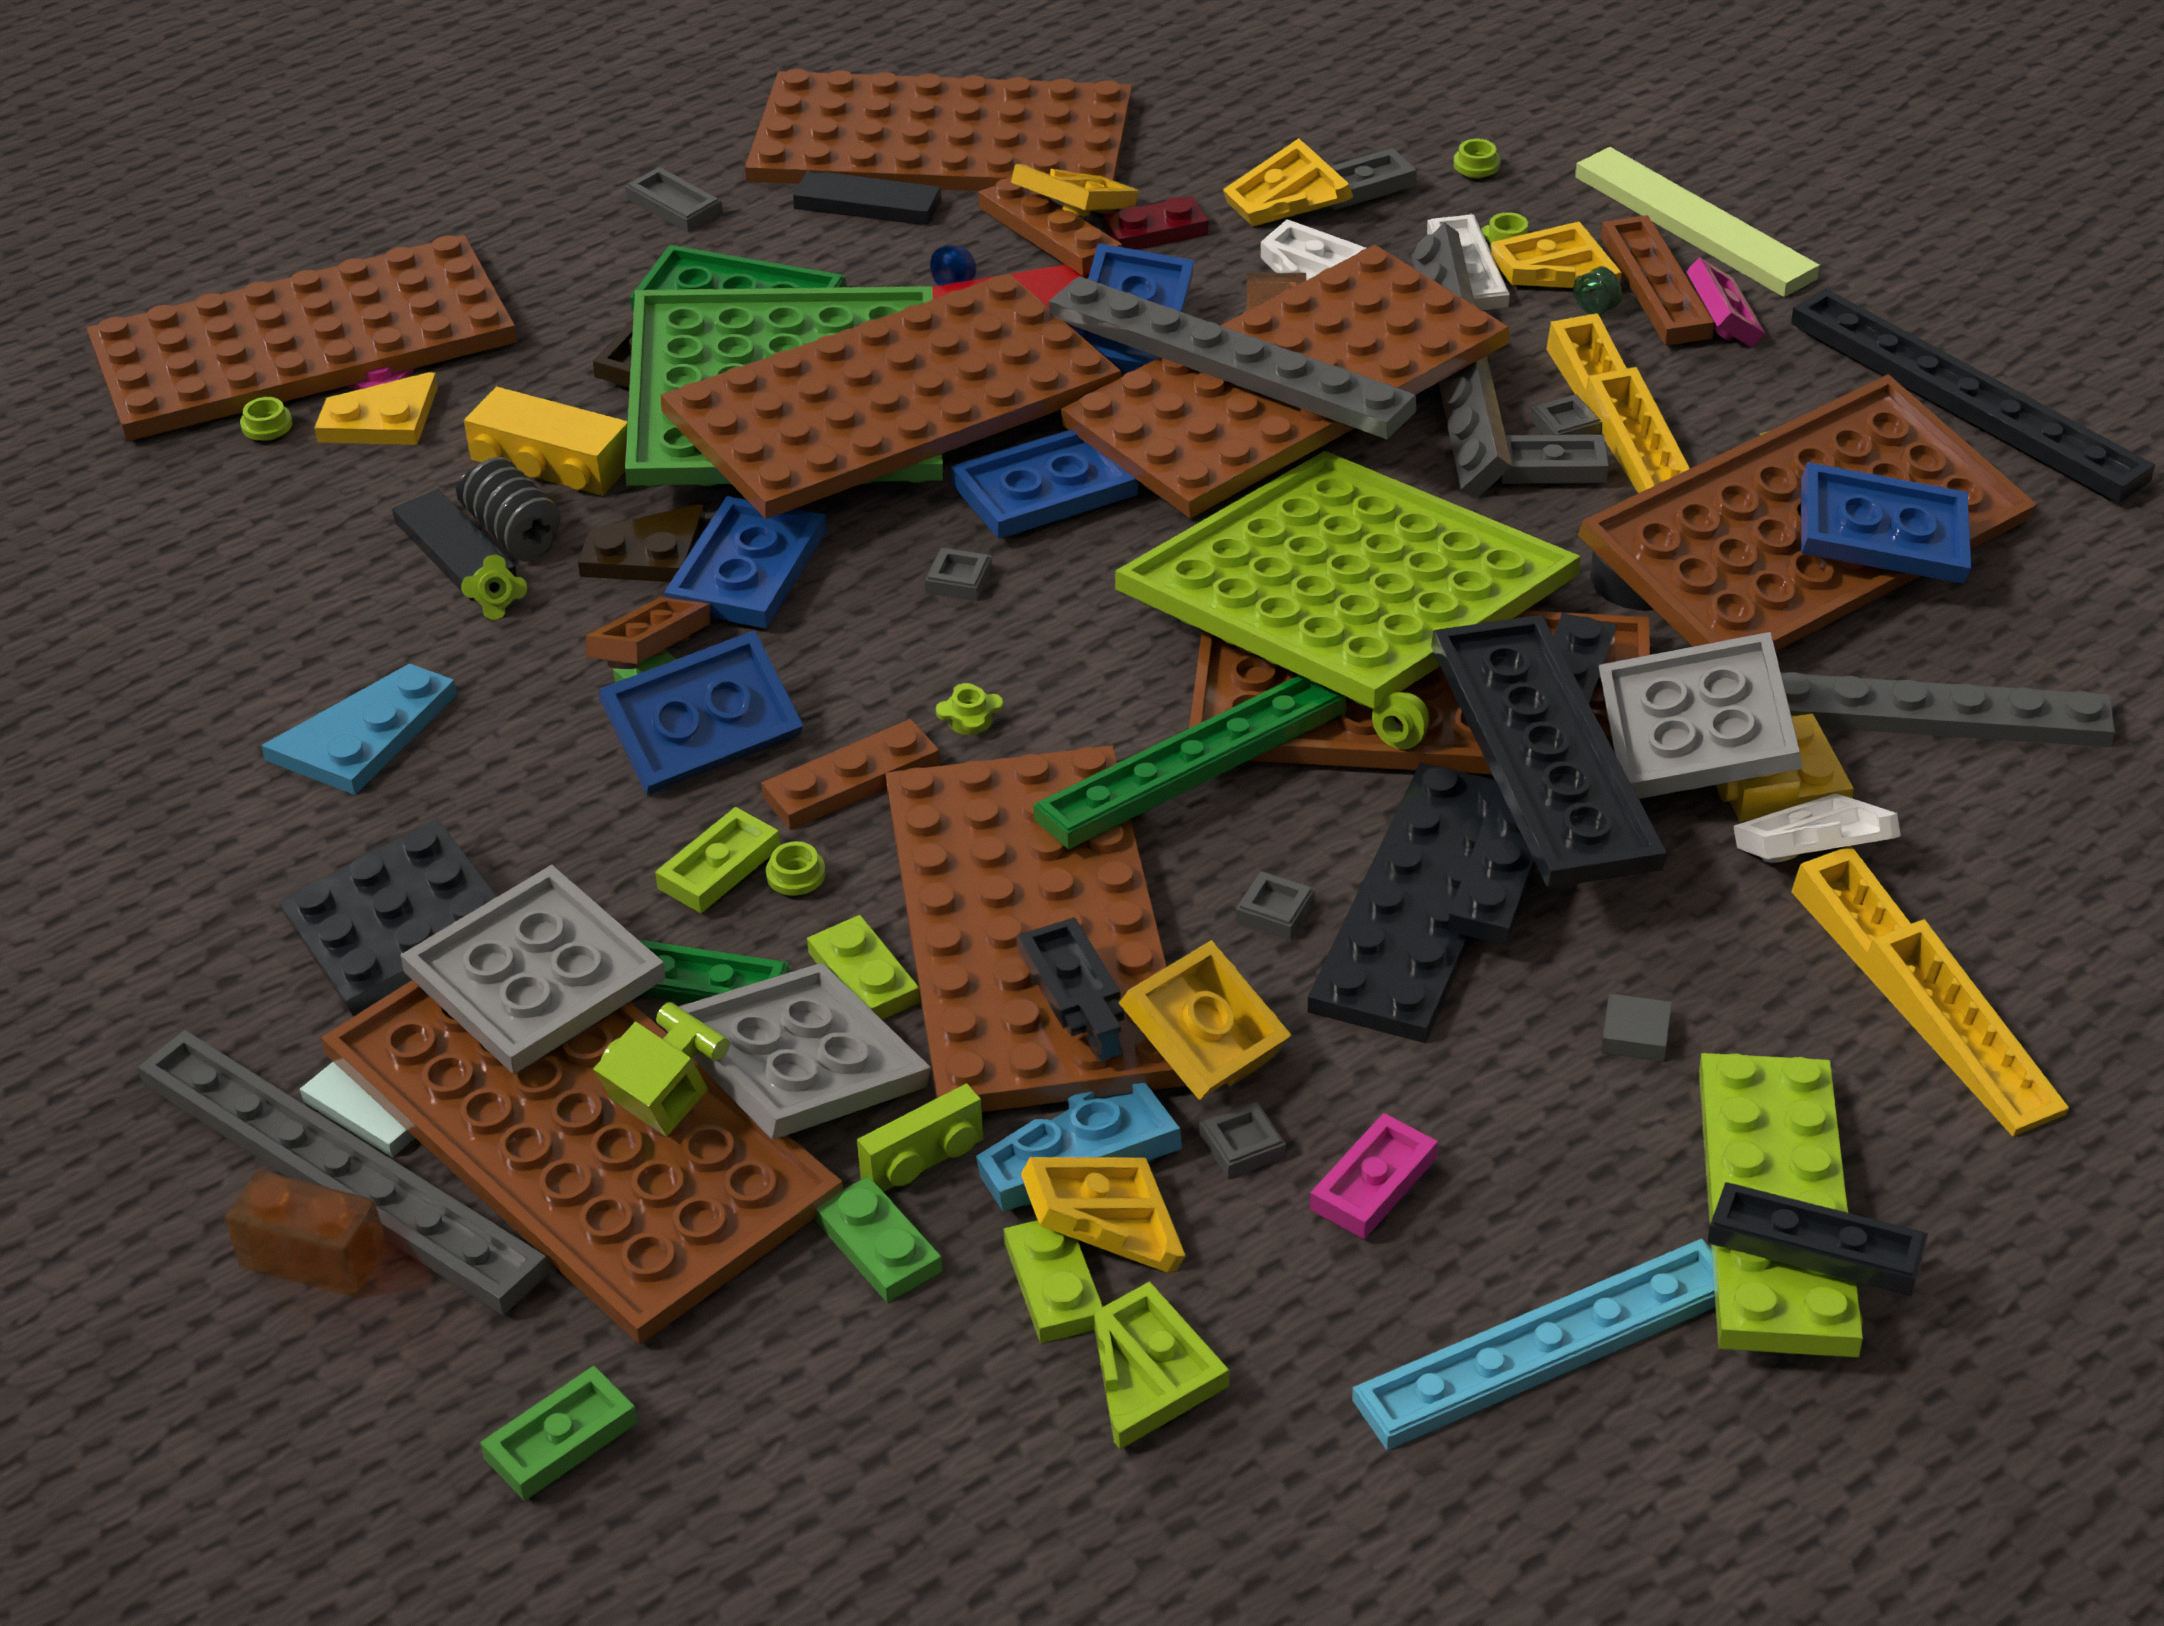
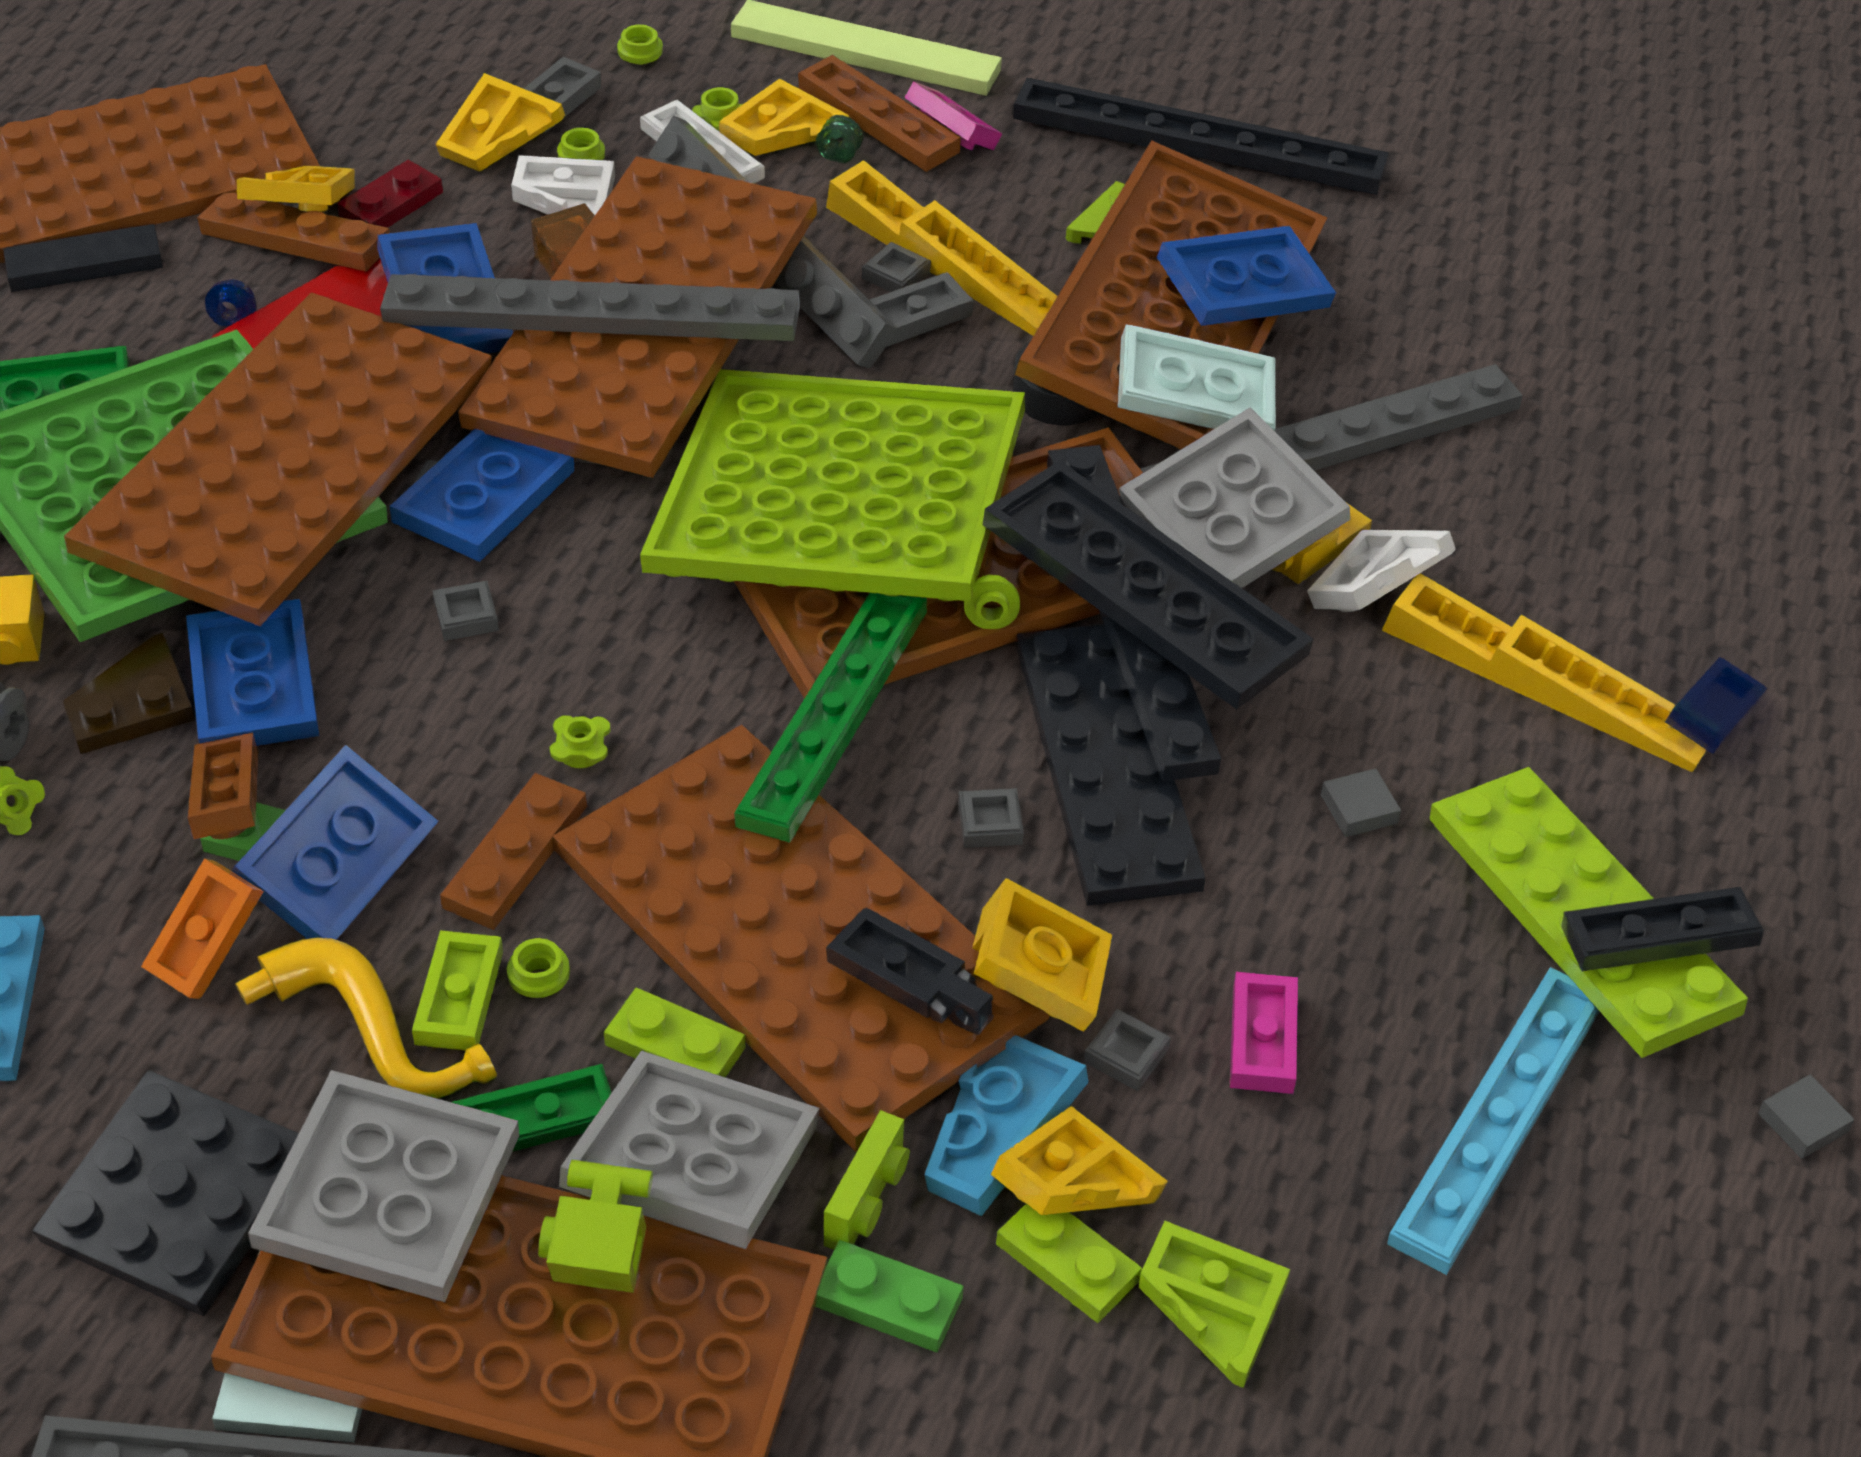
camera: 35 degrees left, 5 degrees up
none -> orange plate [141,858,264,999]
none -> yellow animal [235,938,497,1099]
none -> lime plate [557,128,605,160]
none -> light aqua tile [1118,324,1276,431]
none -> clear blue tile [1665,657,1767,754]
none -> dark grey tile [1758,1074,1855,1159]

